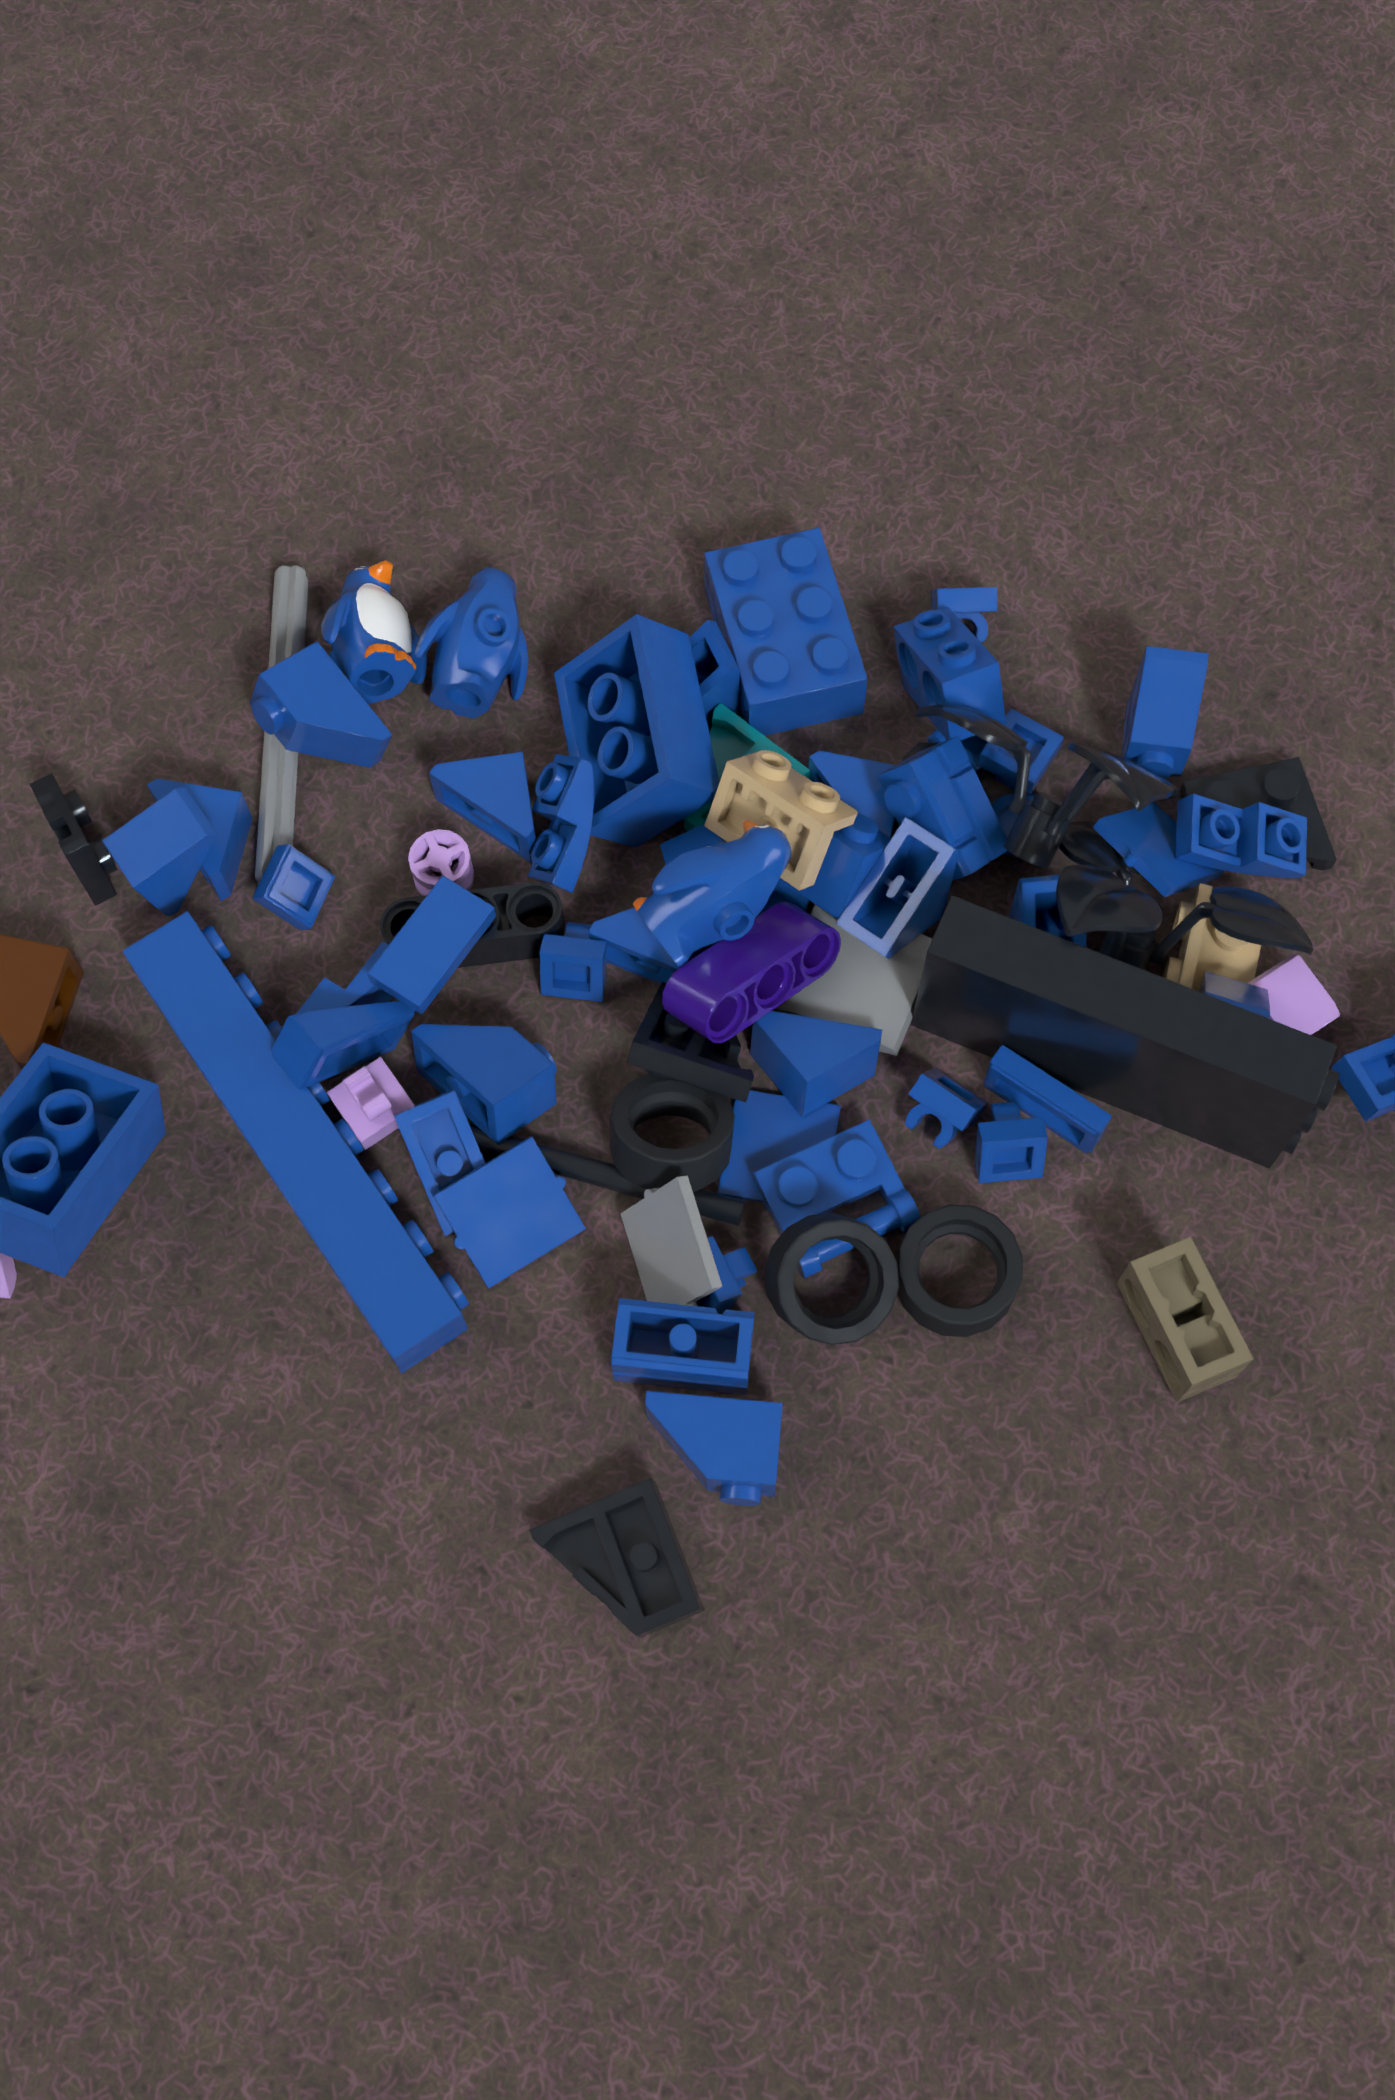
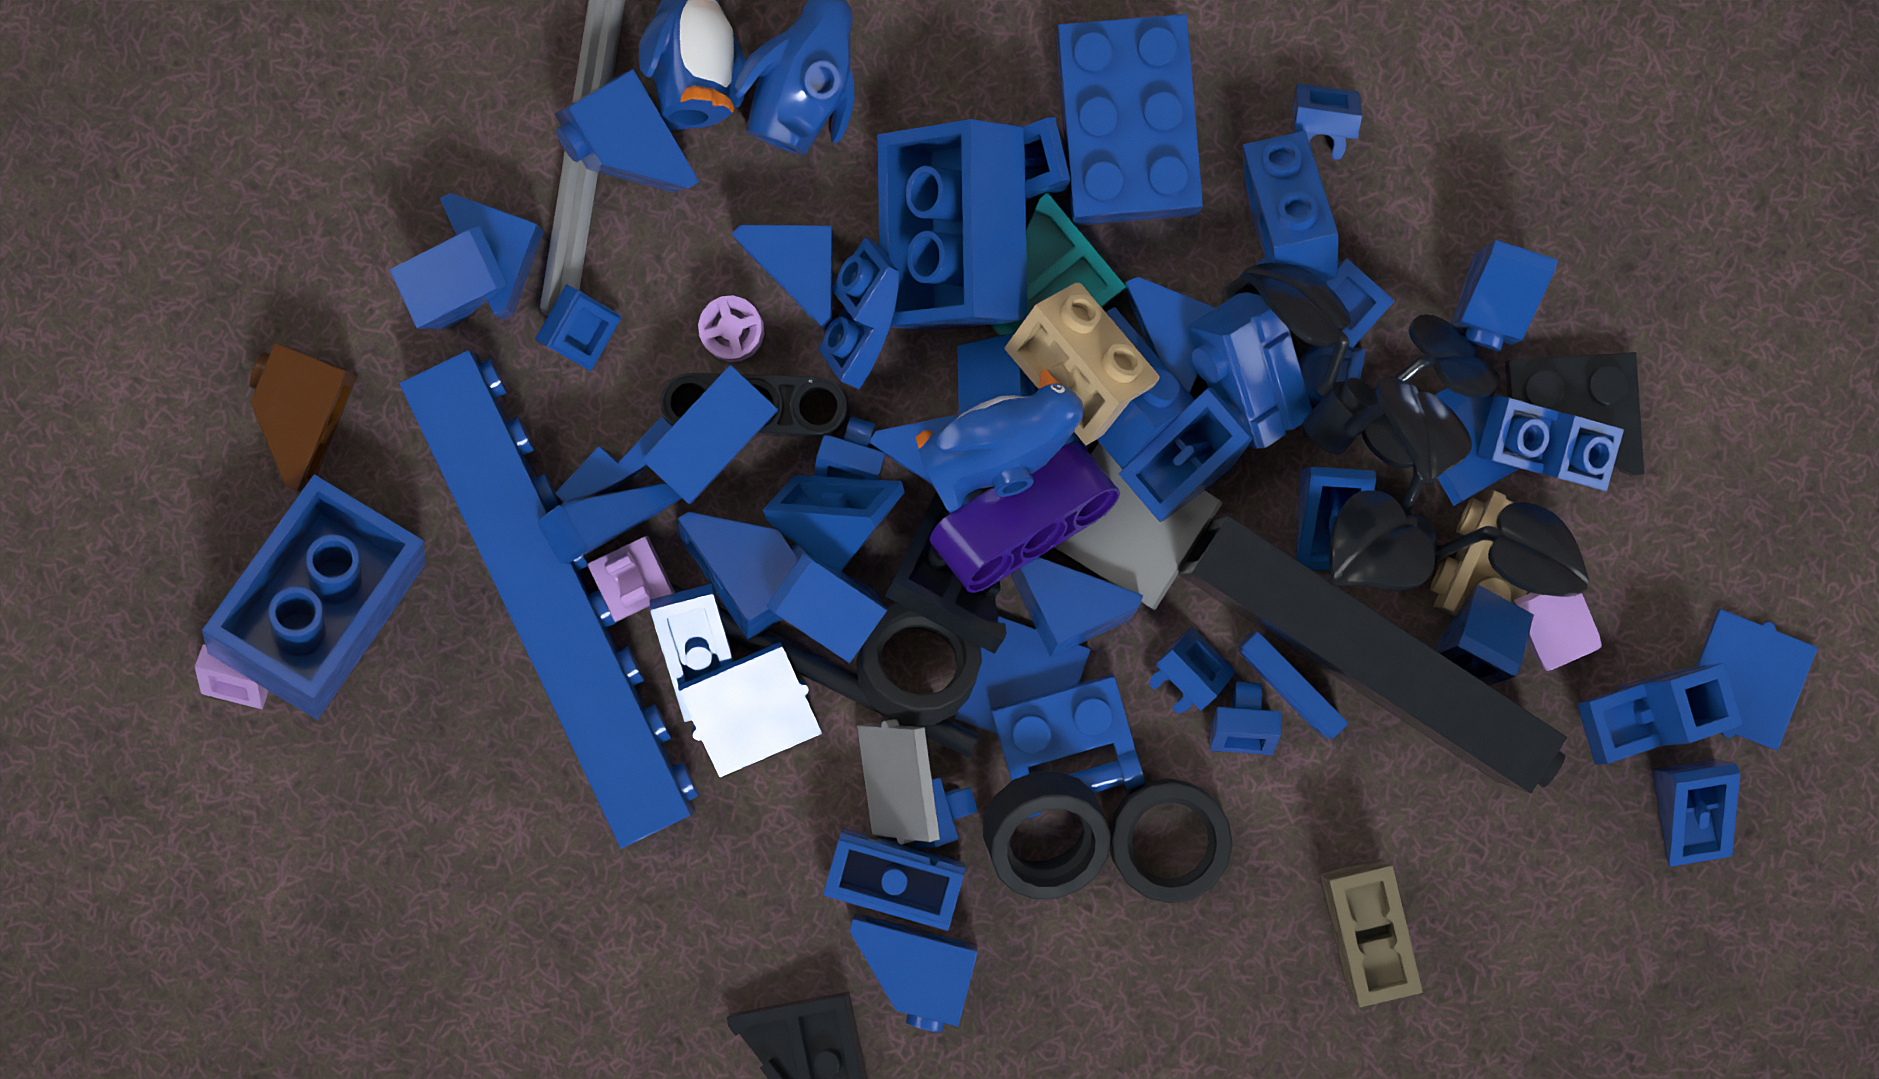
camera: 10 degrees right, 20 degrees up
black wing [30,773,118,906] -> none
none -> blue slope [763,475,905,572]
none -> blue slope [766,553,887,663]

